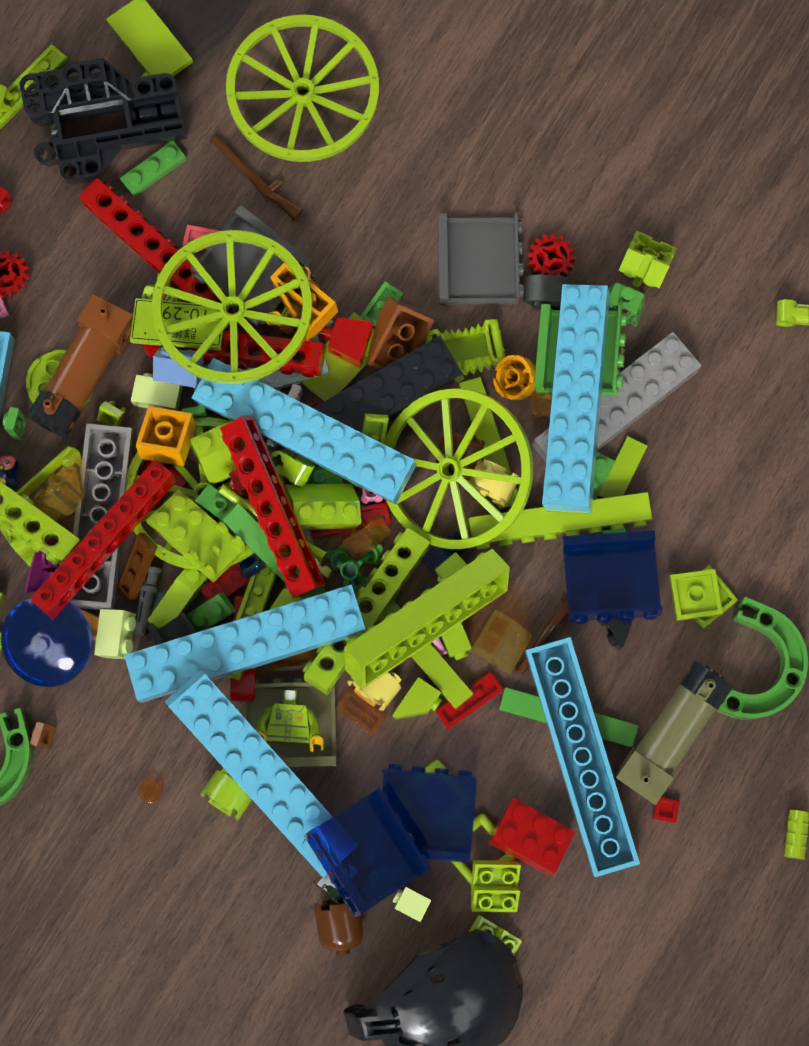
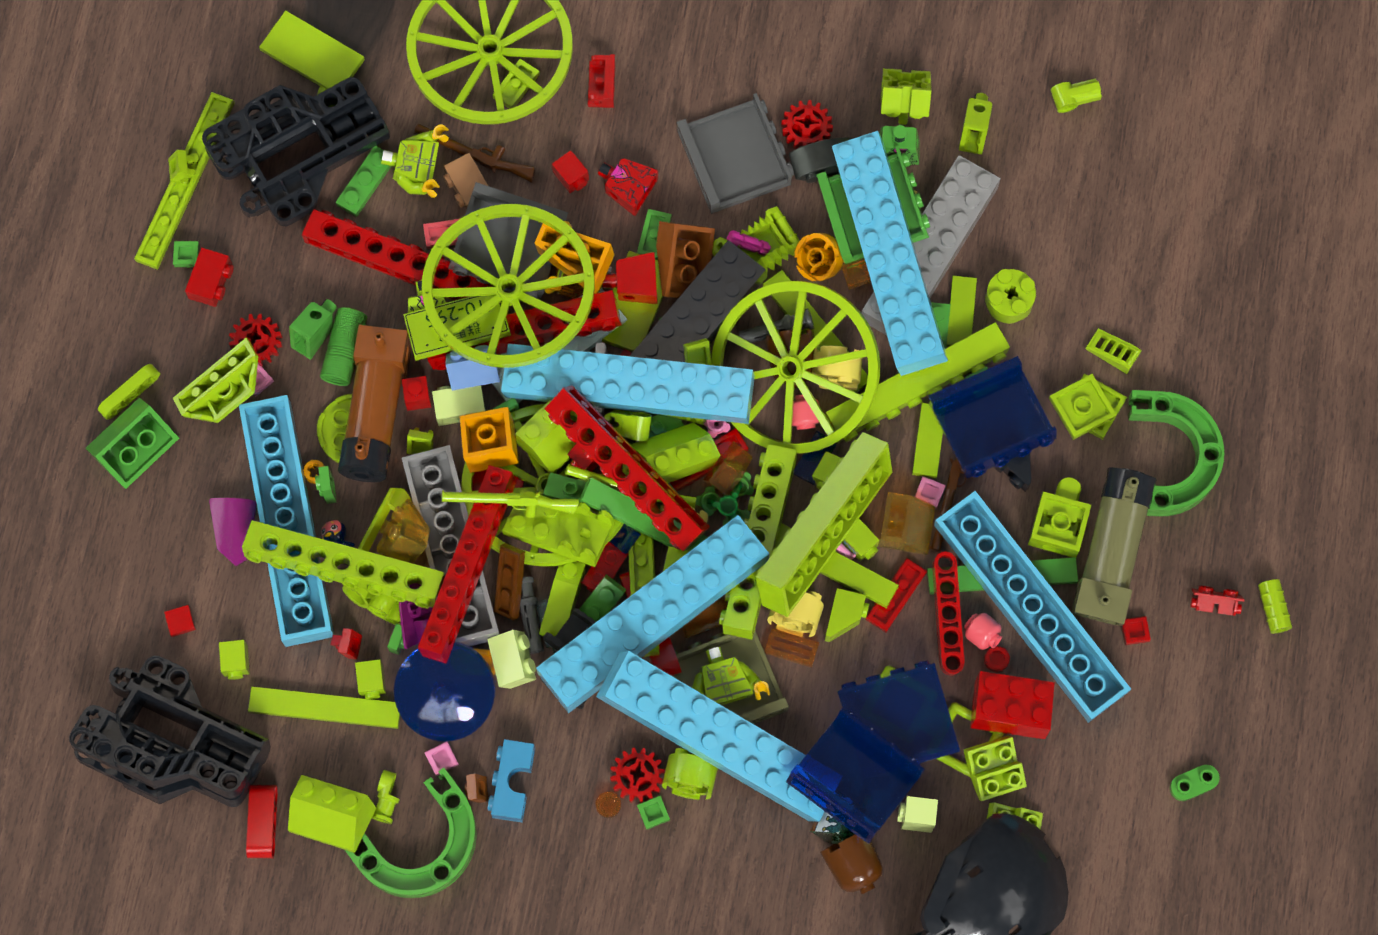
camera: 15 degrees left, 5 degrees down
none -> bright green torso [289,299,337,360]
none -> light orange bush [303,460,324,484]
none -> bright green piece [319,307,368,386]
none -> lime torso [381,124,449,198]
none -> bright green plate [387,624,405,655]
none -> red brick [402,376,432,411]
none -> bright pink tile [424,741,459,776]
none -> lime piece [441,490,579,518]
none -> medium nougat brick [443,153,488,210]
none -> dark azure arch [488,739,535,823]
none -> lime plate [493,59,540,109]
none -> red brick [552,150,589,193]
none -> red hinge [588,54,616,108]
none -> red torso [598,158,658,216]
none -> red gear [610,747,665,804]
none -> bright green plate [637,796,670,830]
none -> dark pink axle [727,230,771,256]
none -> dark grey pin [739,308,814,343]
none -> coral head [792,395,820,430]
none -> lime tile [912,403,946,478]
none -> bright pink tile [913,477,946,509]
none -> red beam [932,551,965,676]
none -> lime torso [959,93,992,155]
none -> coral head [964,613,1002,650]
none -> red tile [984,646,1010,672]
none -> lime brick [985,269,1036,324]
none -> lime brick [1028,477,1091,558]
none -> lime slope [1086,328,1142,374]
none -> bright green plate [1170,765,1219,801]
none -> hinge [1190,585,1244,616]

